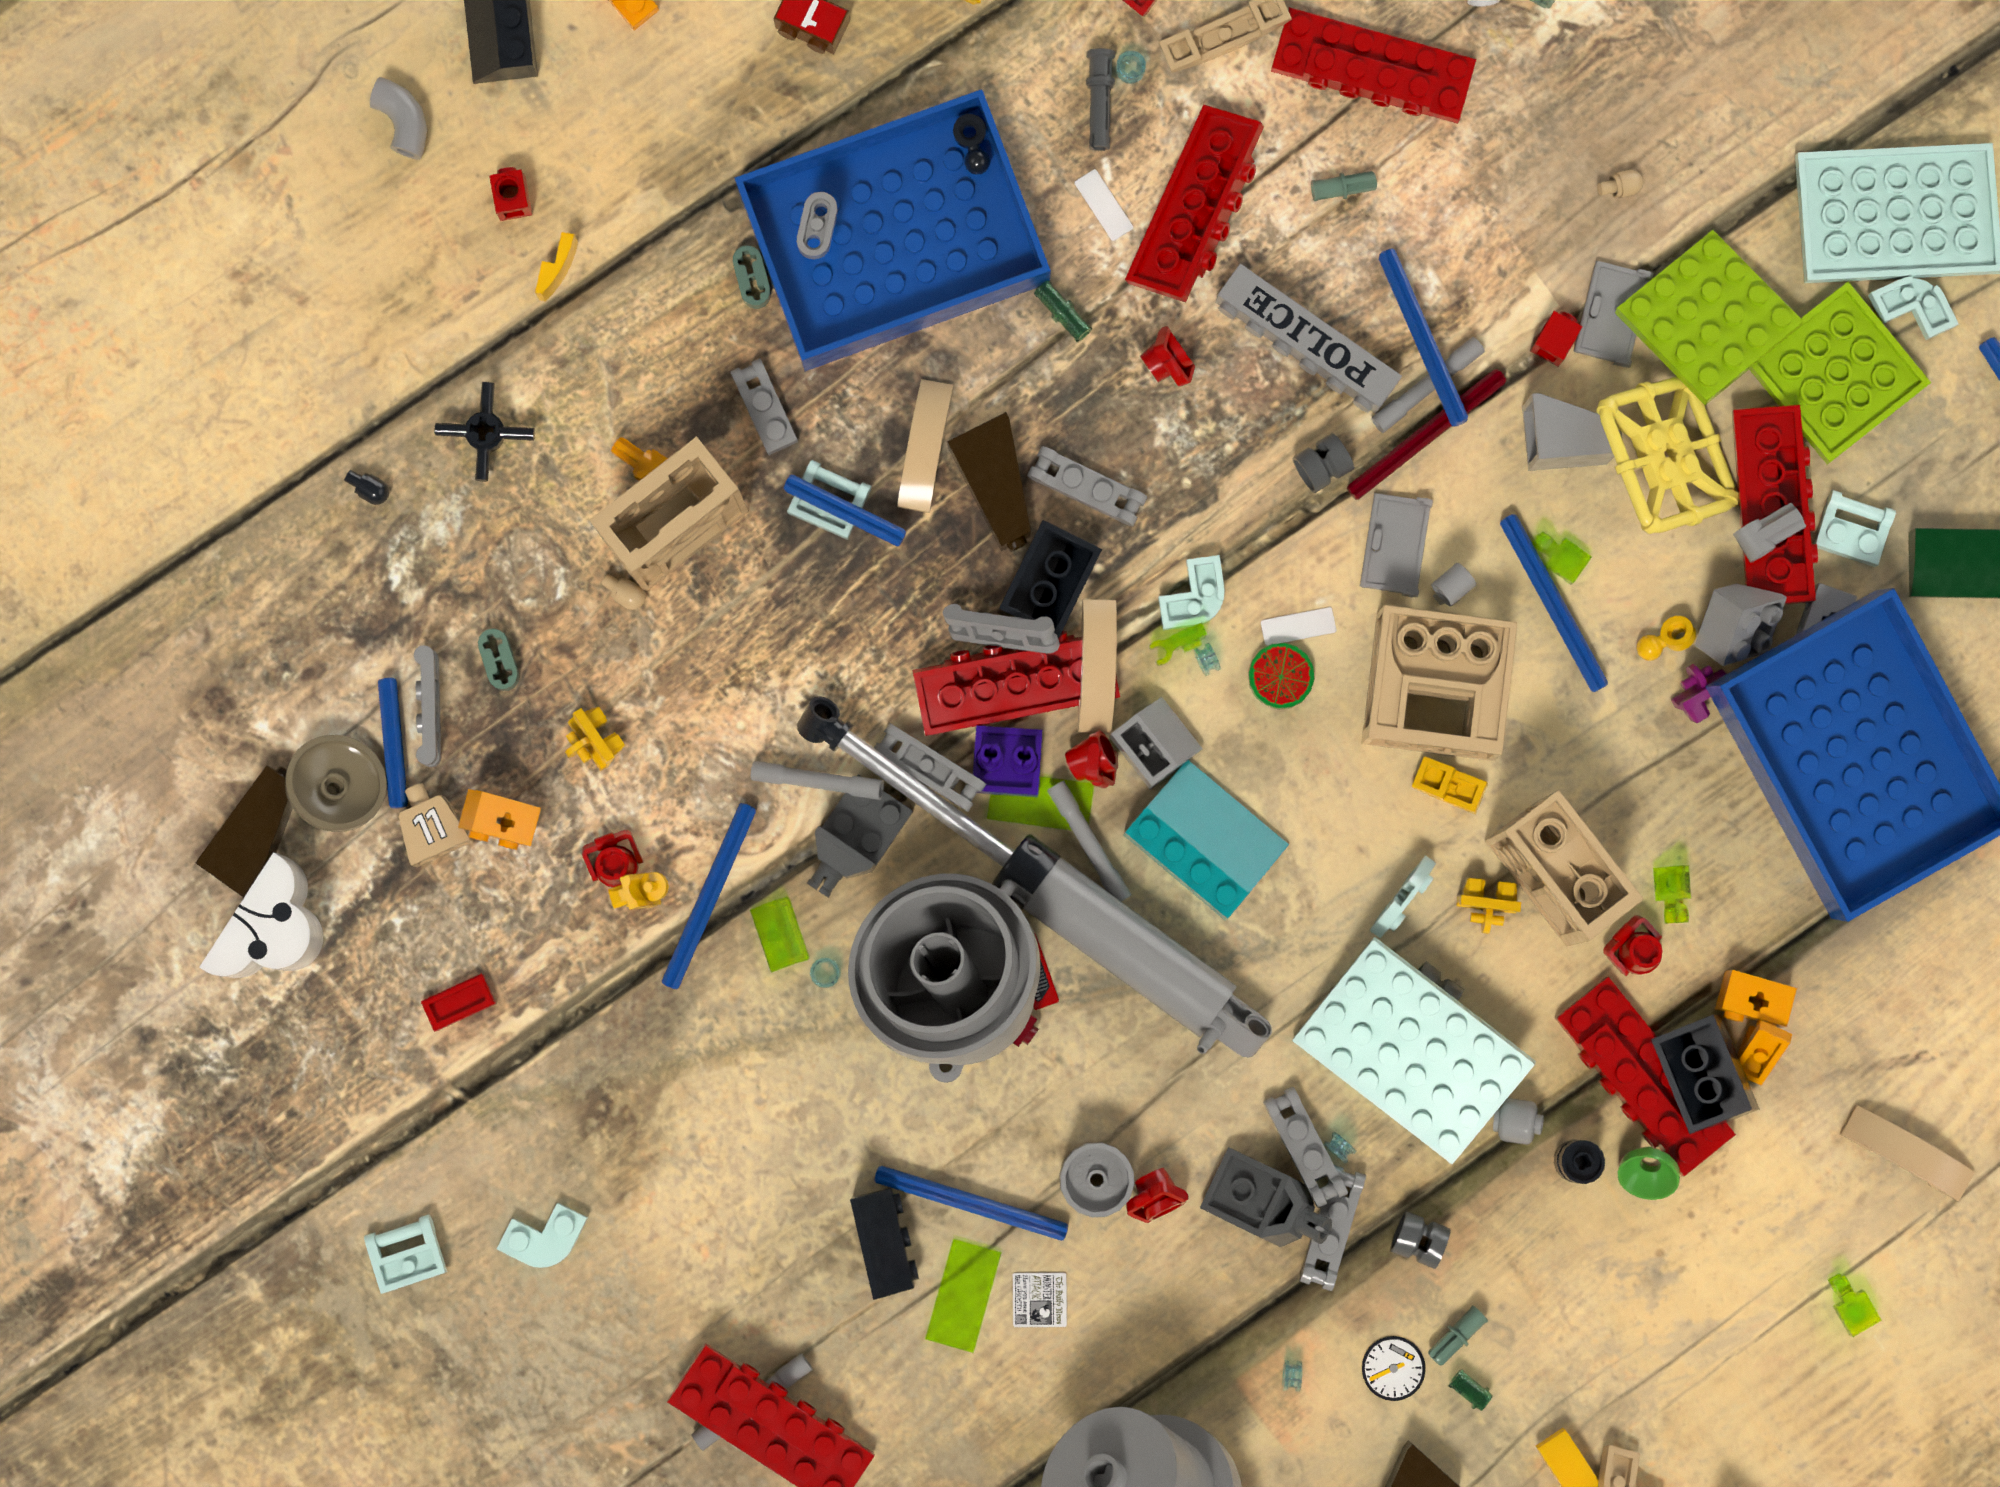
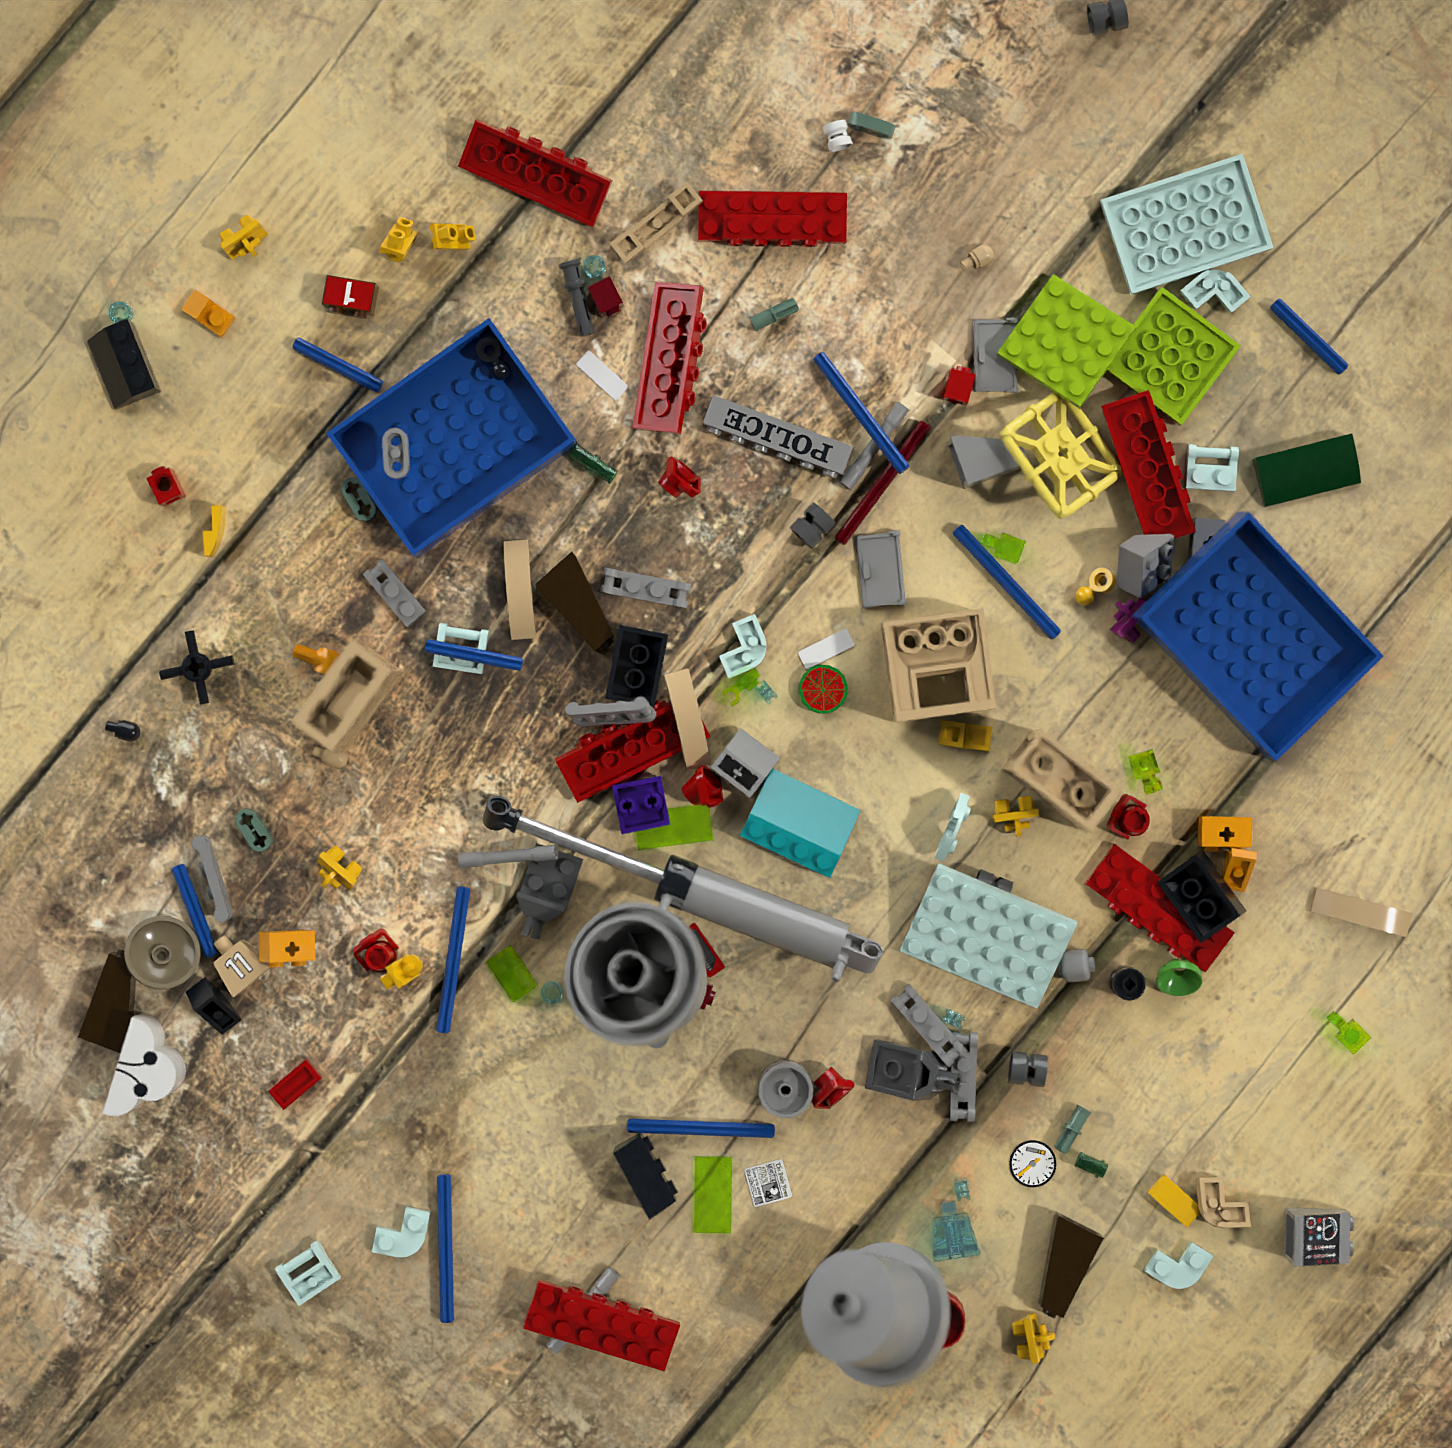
camera: 15 degrees left, 5 degrees up
light grey cylinder [370,77,427,160] -> none
light grey plate [874,723,986,812] -> none
light grey piece [1047,780,1132,901] -> none
light grey piece [1431,563,1476,607] -> none
light grey piece [1733,503,1806,563] -> none
none -> black slope [186,977,242,1035]
none -> blue axle [292,337,383,392]
none -> blue axle [437,1174,454,1323]
none -> dark red brick [588,276,624,318]
none -> clear light blue torso [932,1200,981,1262]

